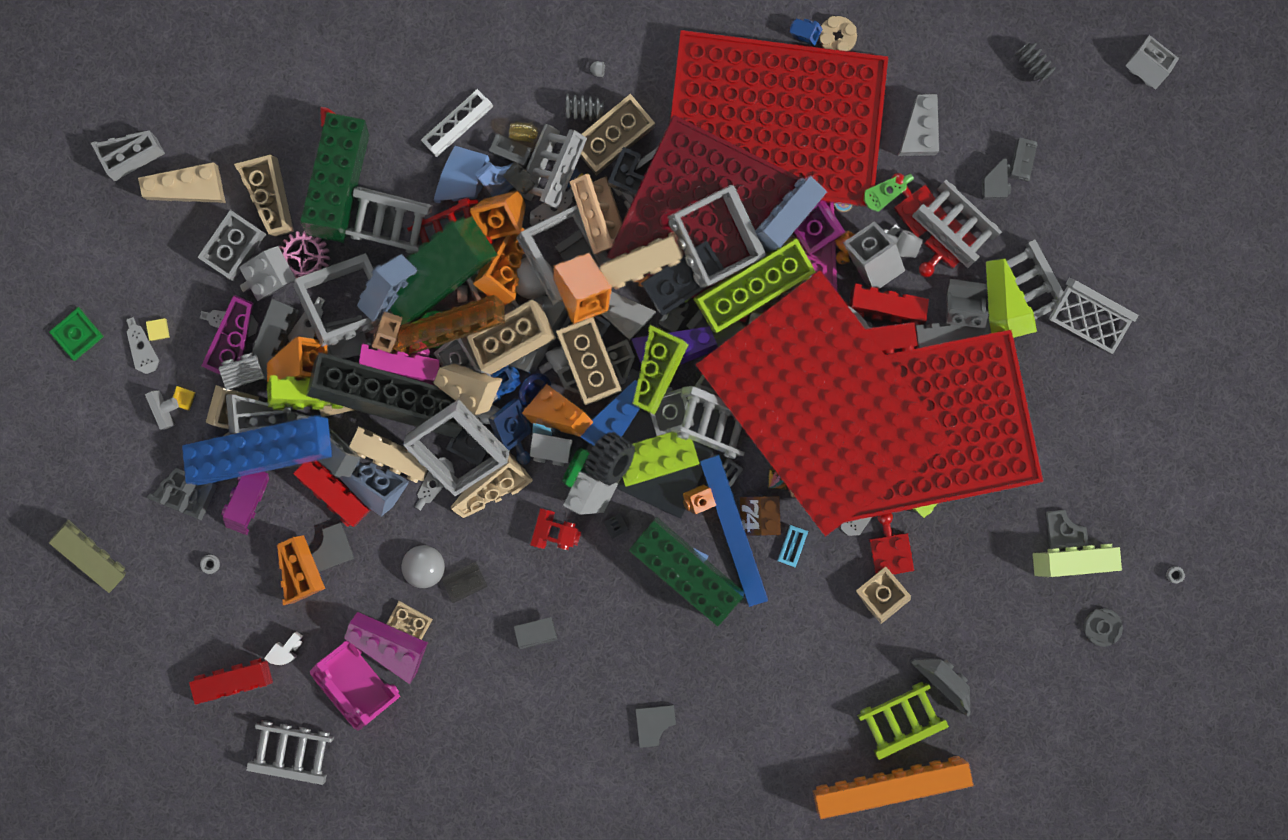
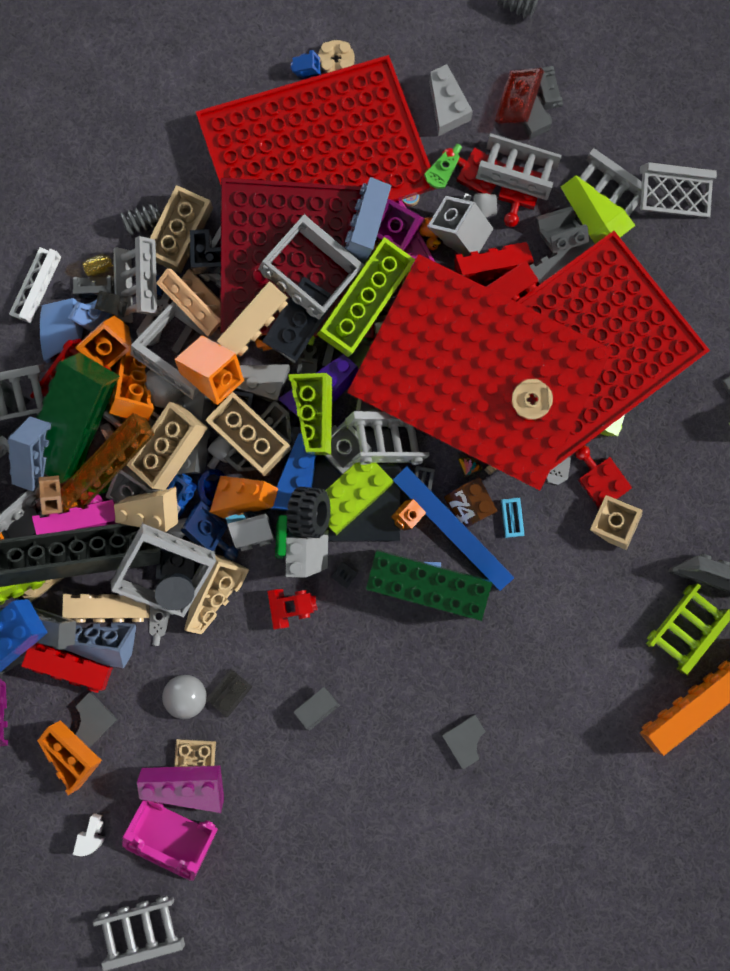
camera: 20 degrees left, 5 degrees down
red wedge [189,658,273,705] -> none
light grey hinge [590,61,605,77] -> none
none -> black tile [155,573,195,610]
none -> clear red tile [495,68,544,124]
none -> tan plate [512,379,553,420]

